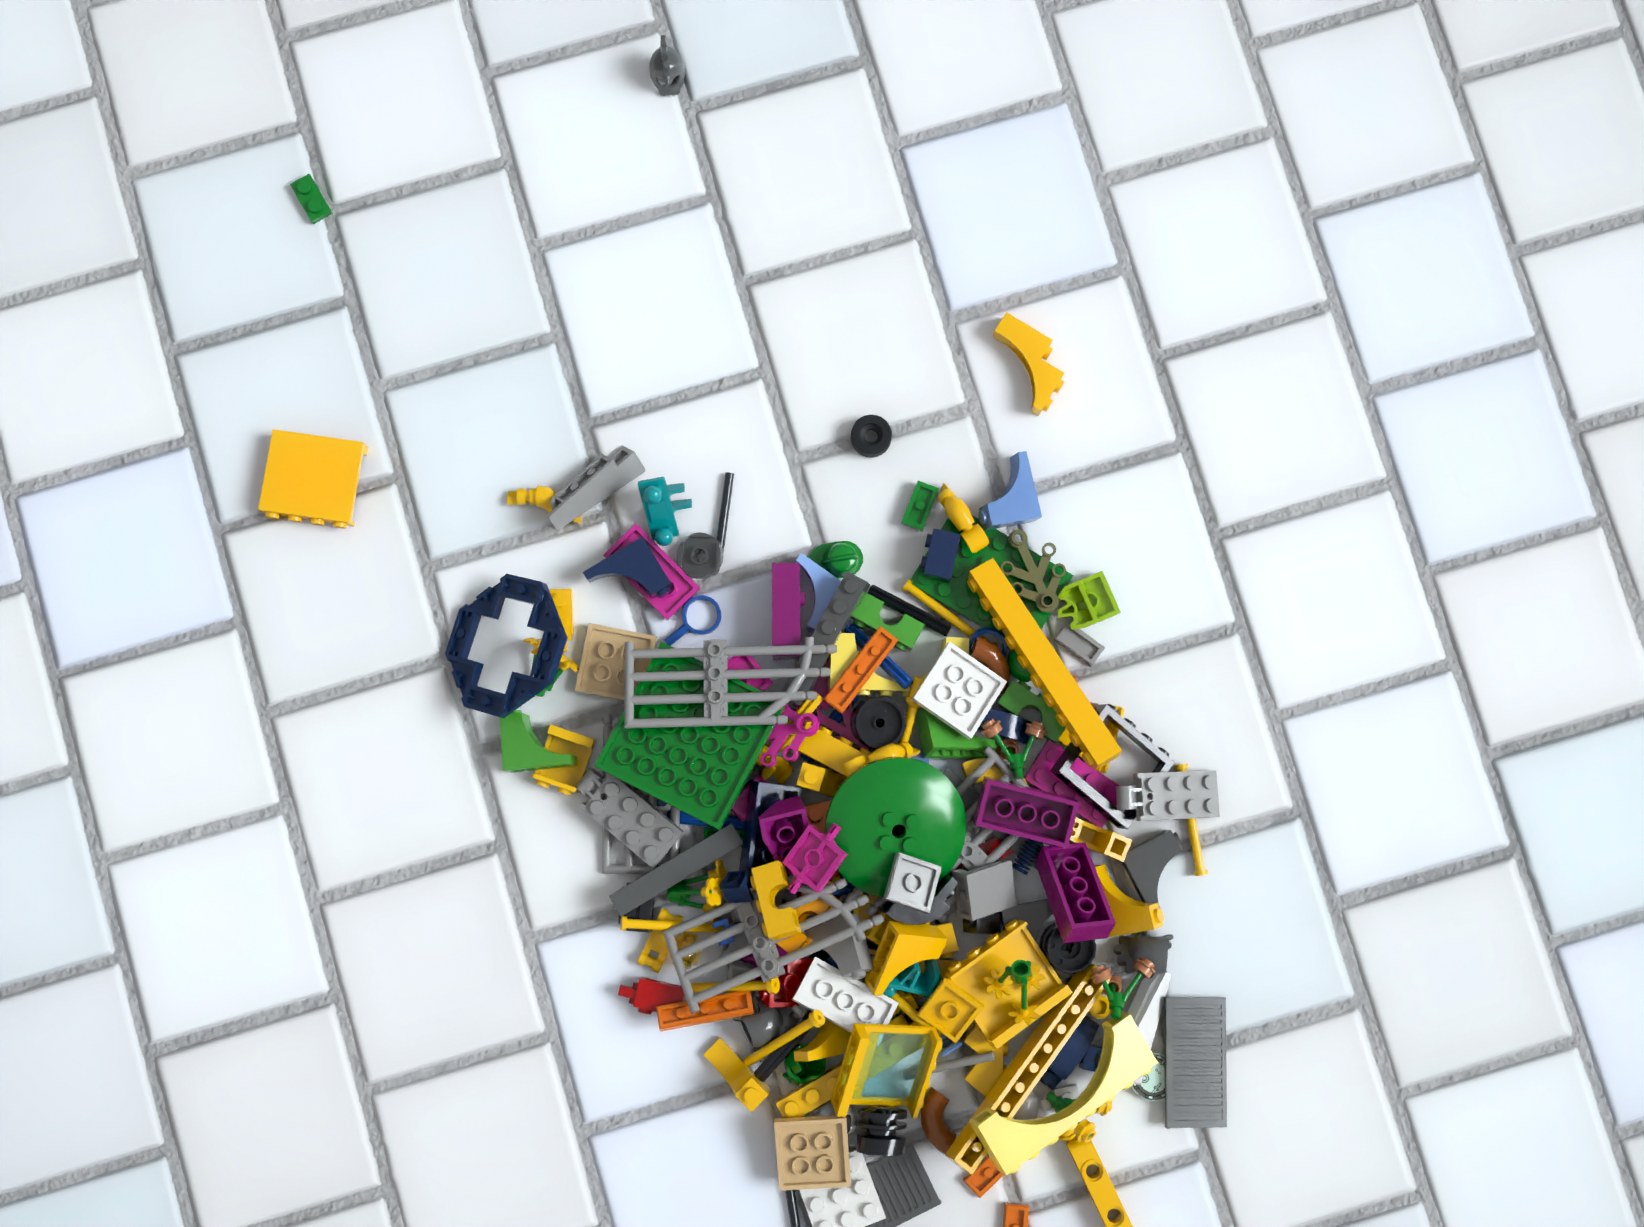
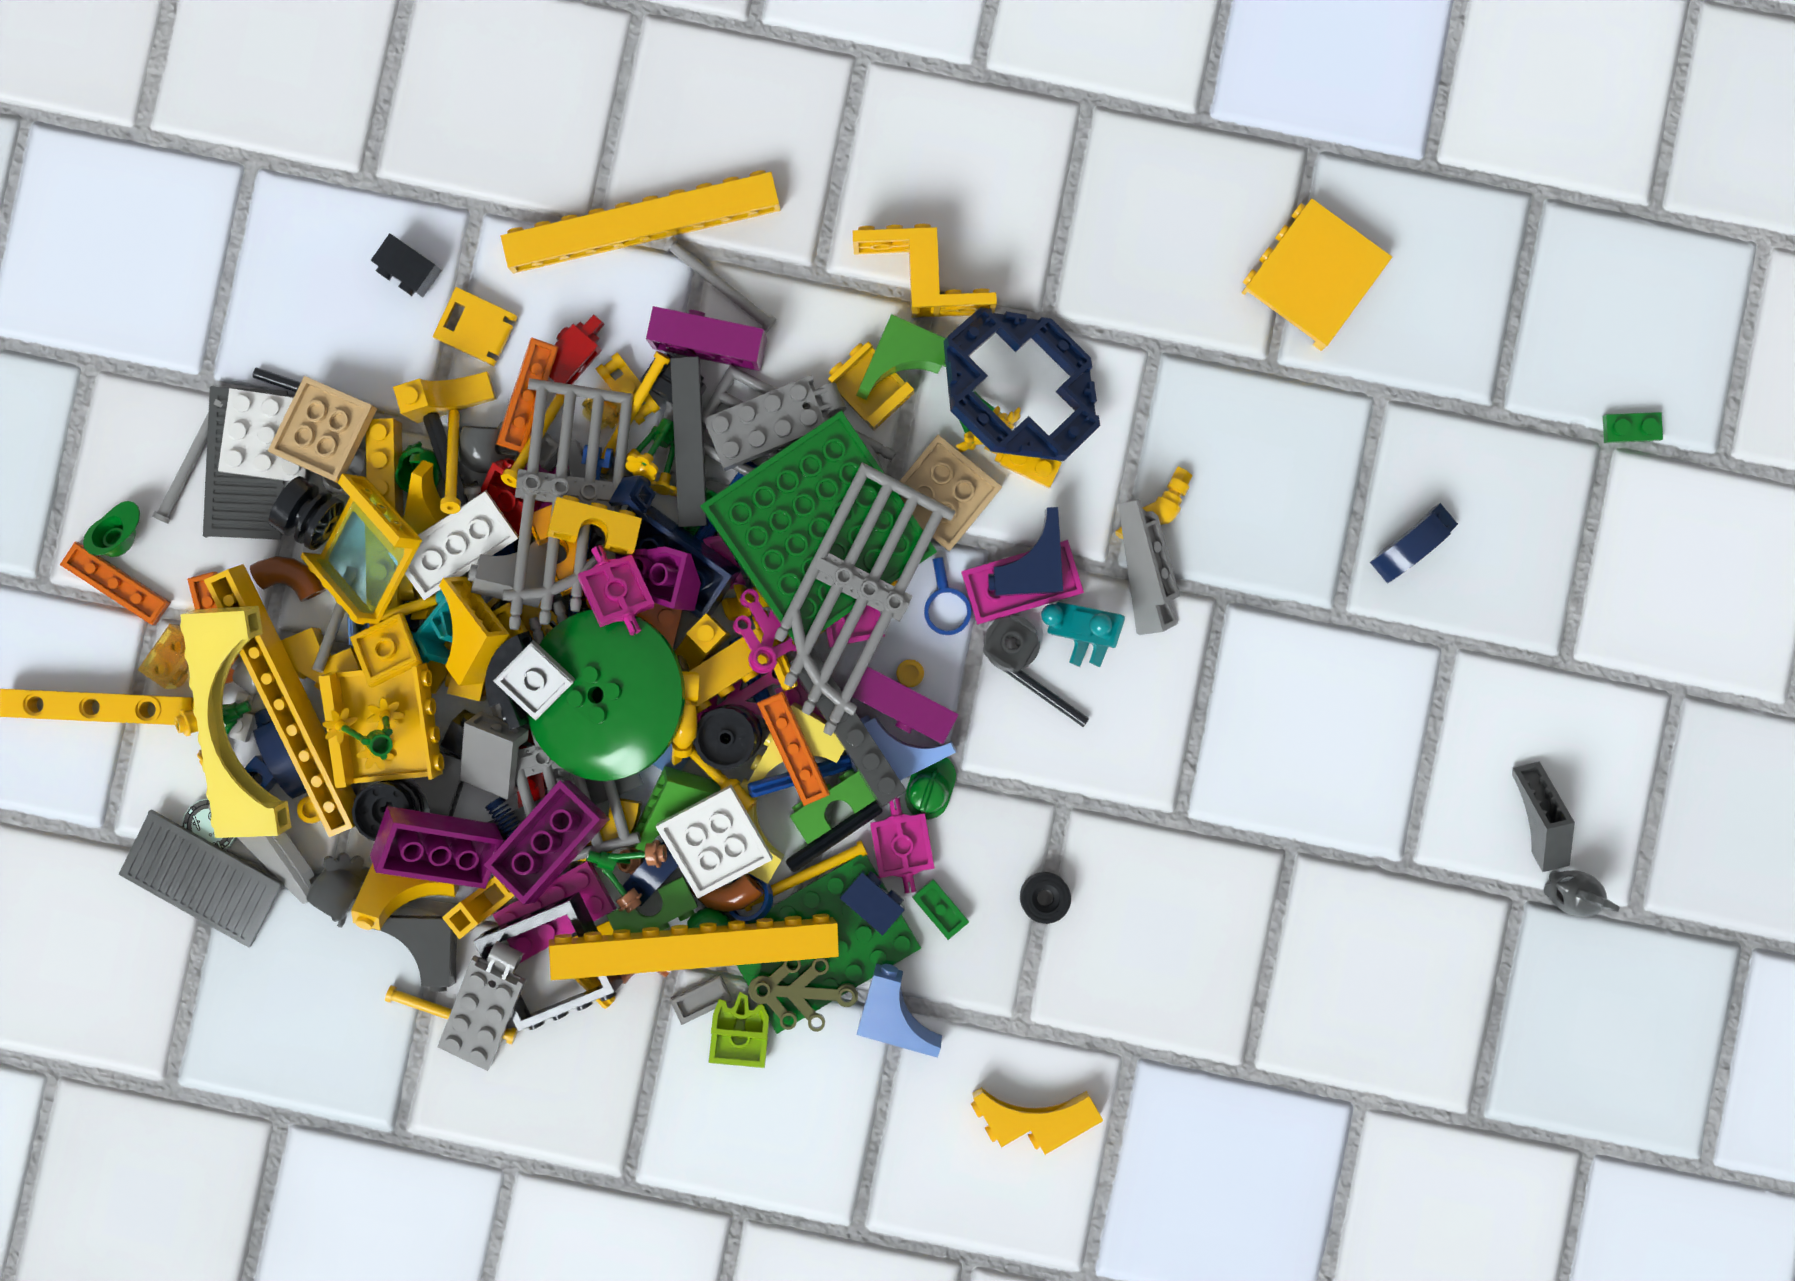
camera: 115 degrees right, 5 degrees up
yellow piece [938,483,989,553] -> none
plant [1089,957,1155,1019] -> none
none -> clear yellow brick [138,624,189,689]
none -> black brick [371,233,442,297]
none -> yellow container [432,287,518,367]
none -> yellow brick [500,170,781,274]
none -> magenta brick [646,306,767,371]
none -> light grey bar [663,236,777,332]
none -> yellow bracket [852,223,997,318]
none -> dark pink plate [870,798,935,893]
none -> yellow tile [896,659,924,687]
none -> dark blue arch [1370,503,1458,584]
none -> dark grey arch [1512,761,1575,872]

